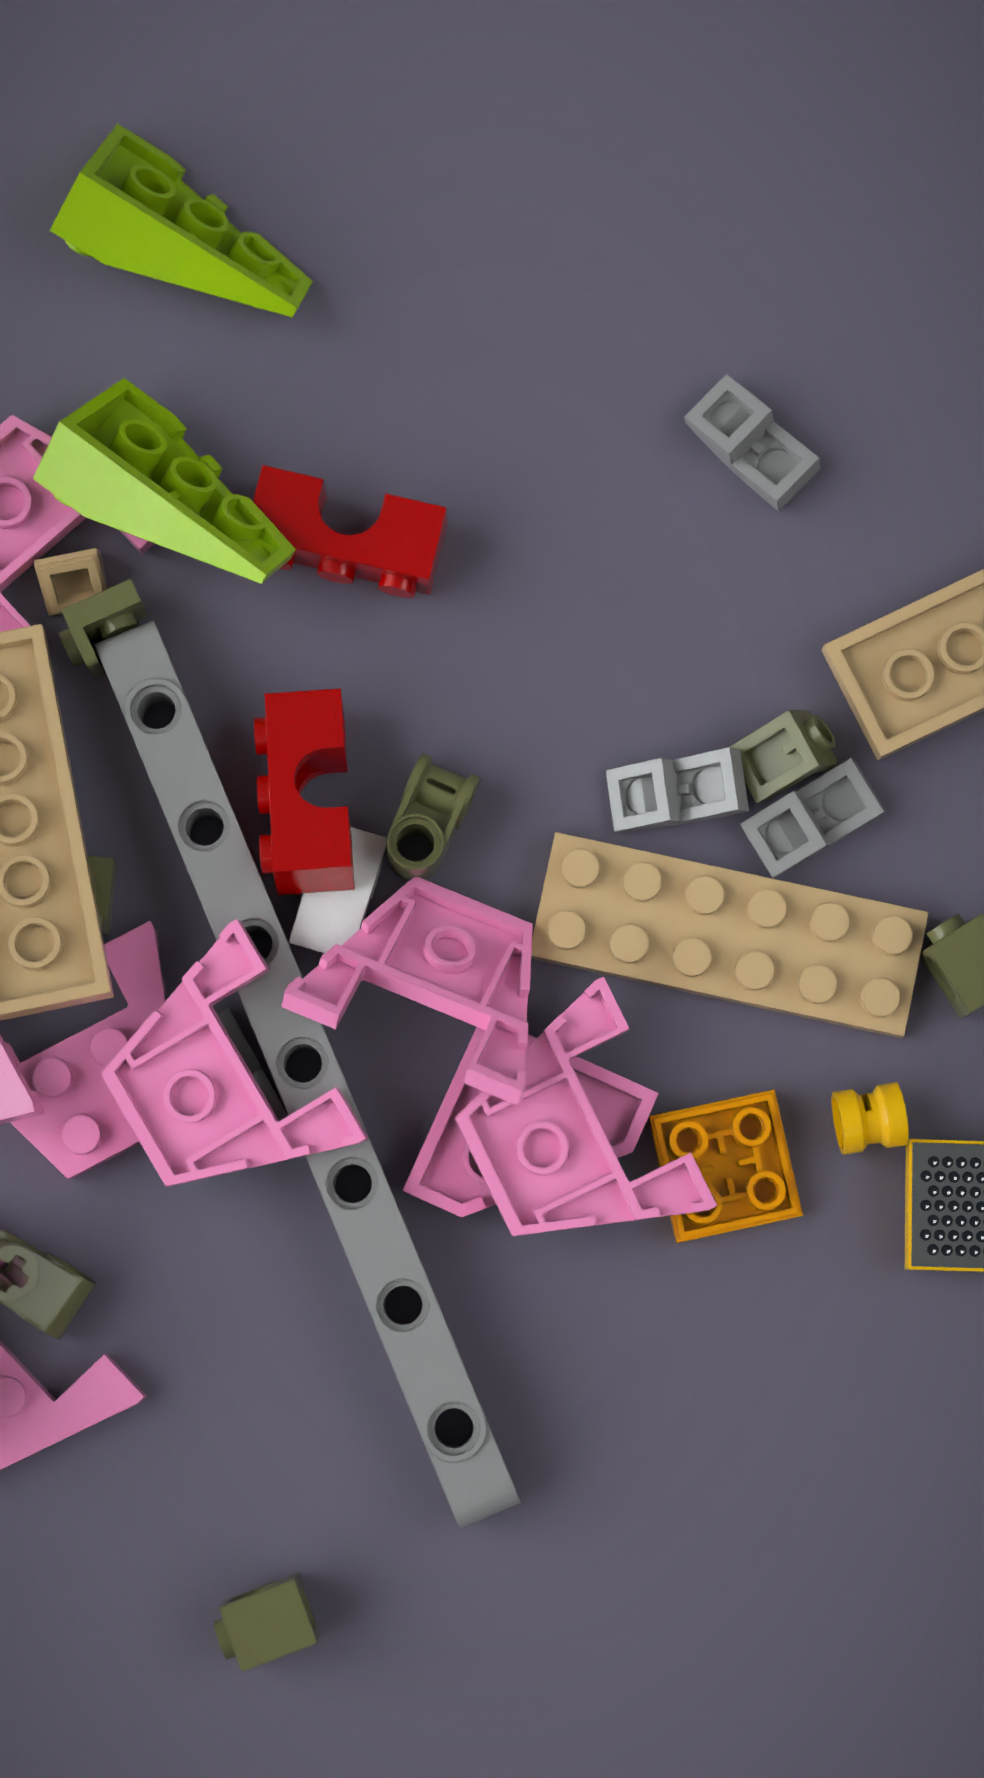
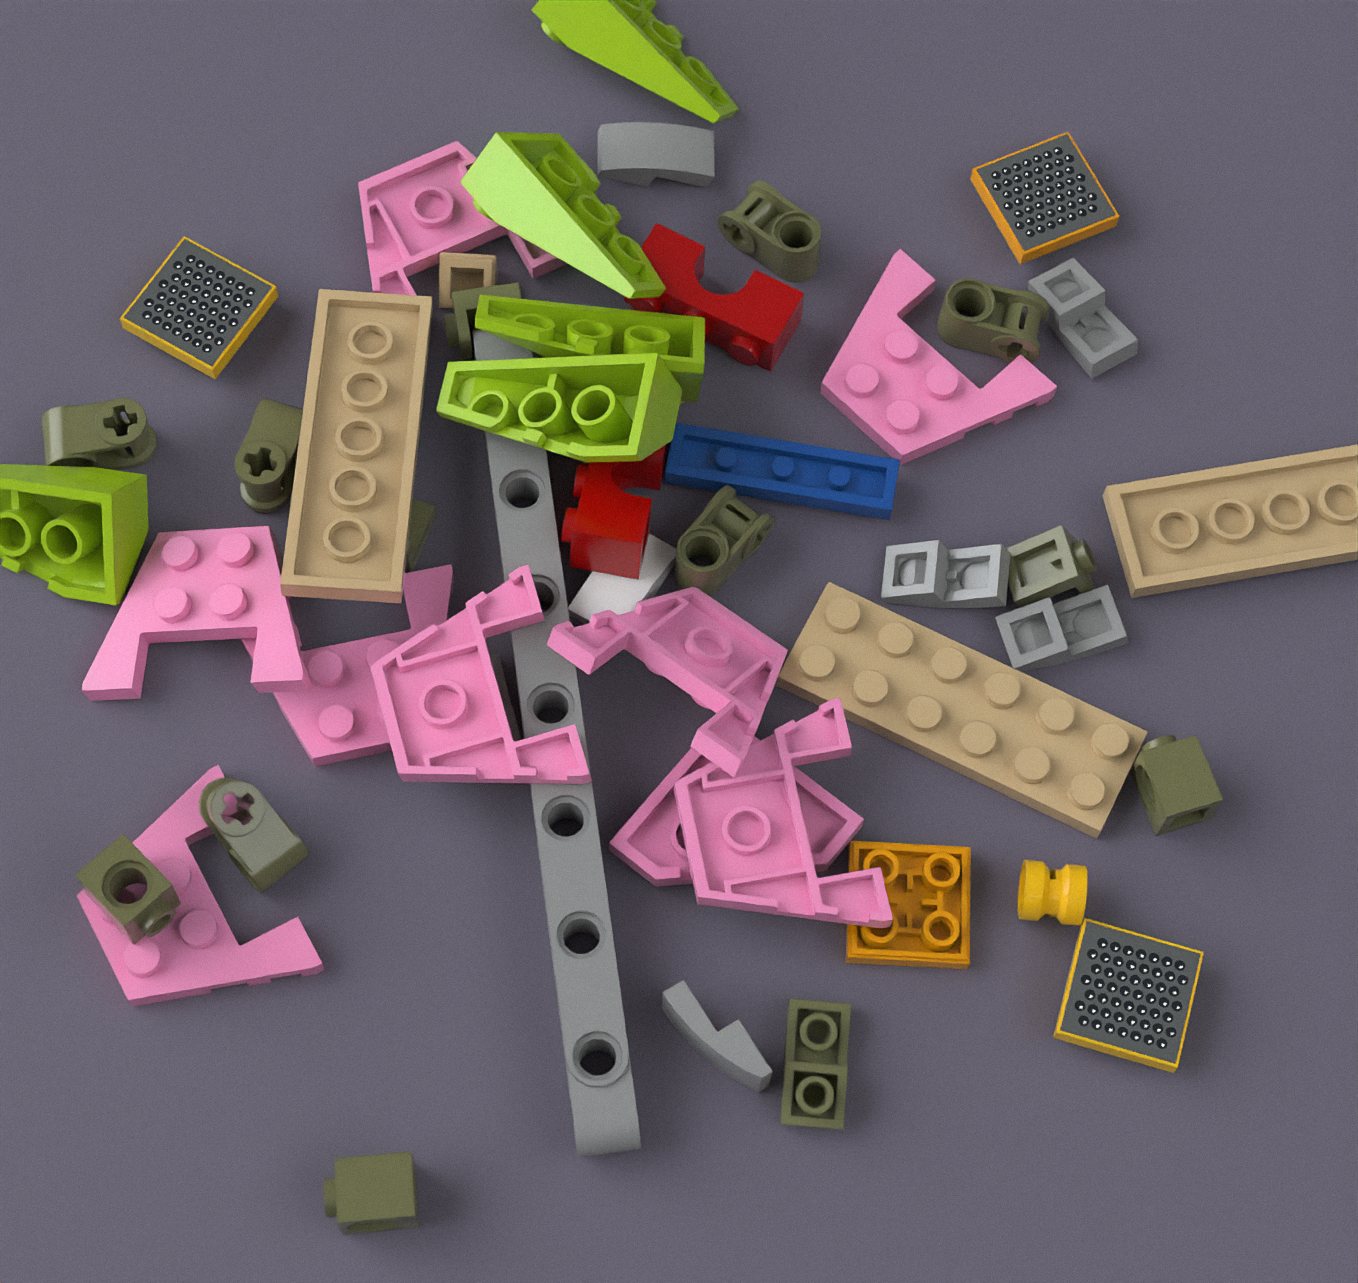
camera: 15 degrees right, 15 degrees down
none -> lime wedge [436,353,683,462]
none -> lime wedge [475,295,705,404]
none -> light grey slope [597,122,715,188]
none -> light grey slope [661,980,772,1093]
none -> blue plate [665,423,900,520]
none -> olive piece [717,180,821,283]
none -> olive slope [780,998,851,1129]
none -> bright pink wing [820,249,1057,465]
none -> olive piece [937,278,1049,363]
none -> tile [970,132,1119,265]

